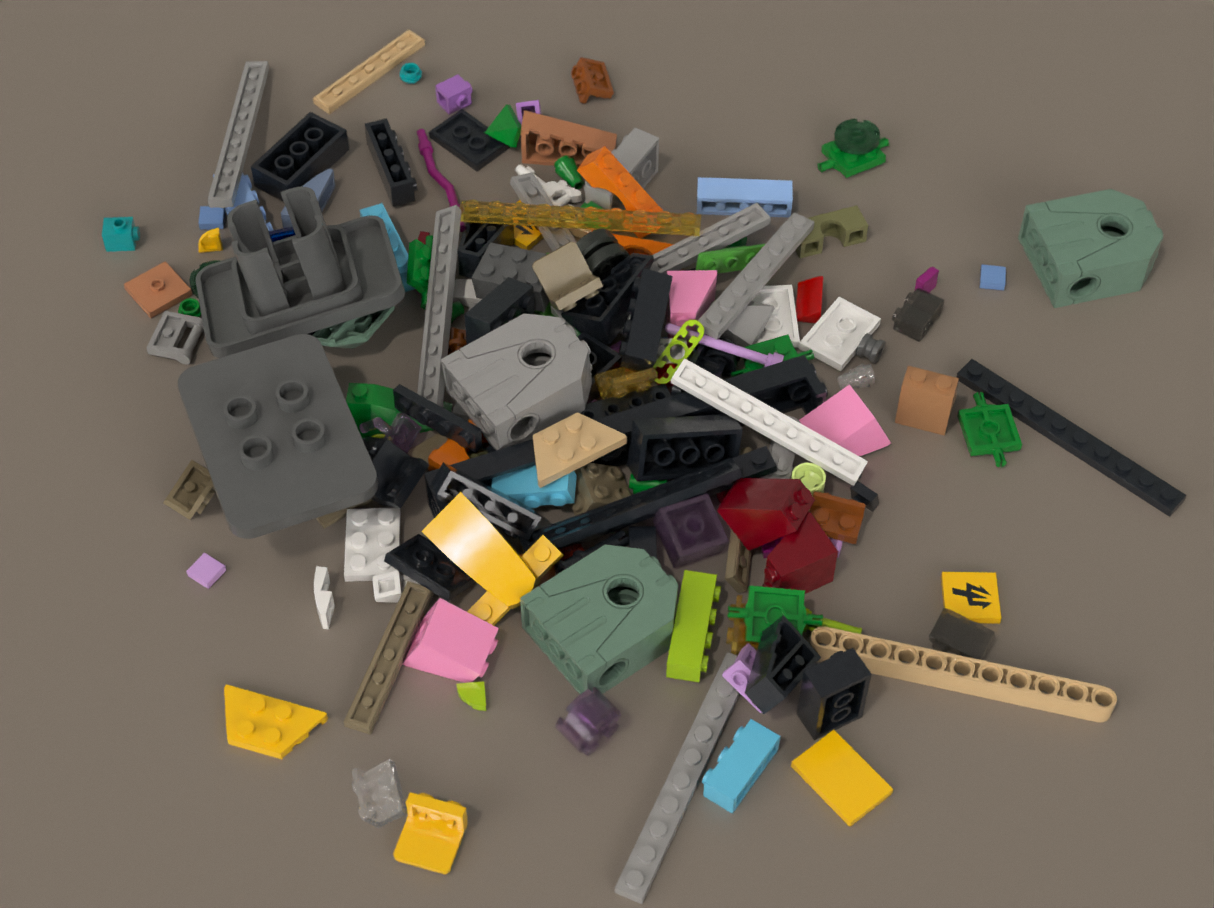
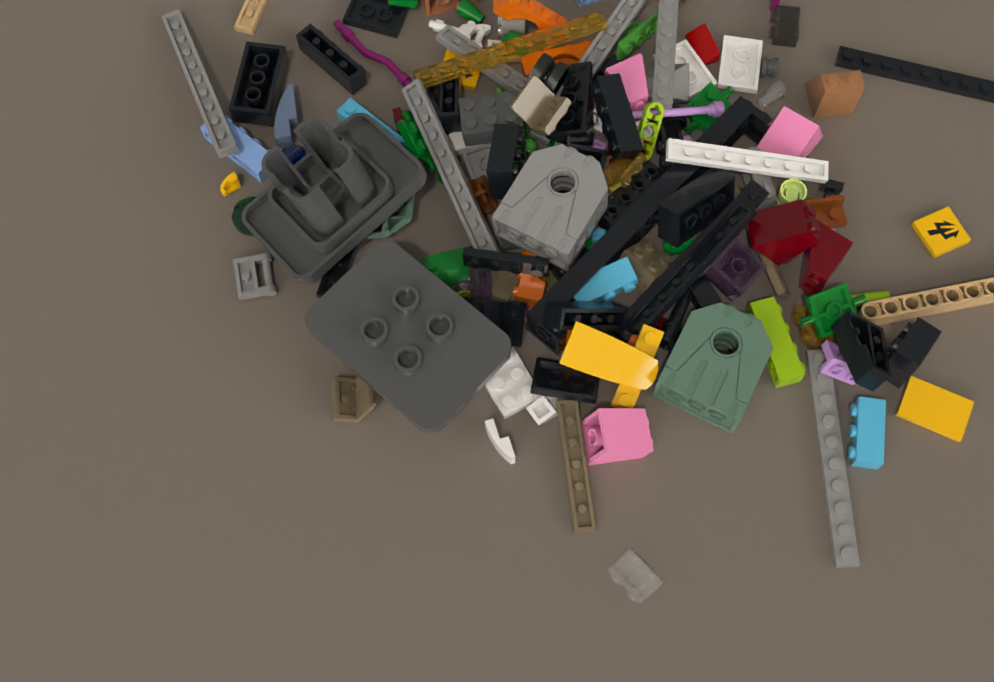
camera: 25 degrees left, 15 degrees up
teal brick [102,217,140,252] -> none
nougat plate [124,261,193,318] -> none
green plate [178,298,202,317] -> none
lavender tile [187,553,226,589] -> none
medium blue tile [199,206,225,230] -> none
yellow wing [224,684,328,759] -> none
yellow bracket [393,792,468,874] -> none
lime tile [456,681,486,711] -> none
tan wing [533,412,627,488] -> none
clear purple brick [555,687,621,756] -> none
clear smoke brick [929,608,995,660] -> none
green plate [957,392,1022,467] -> none

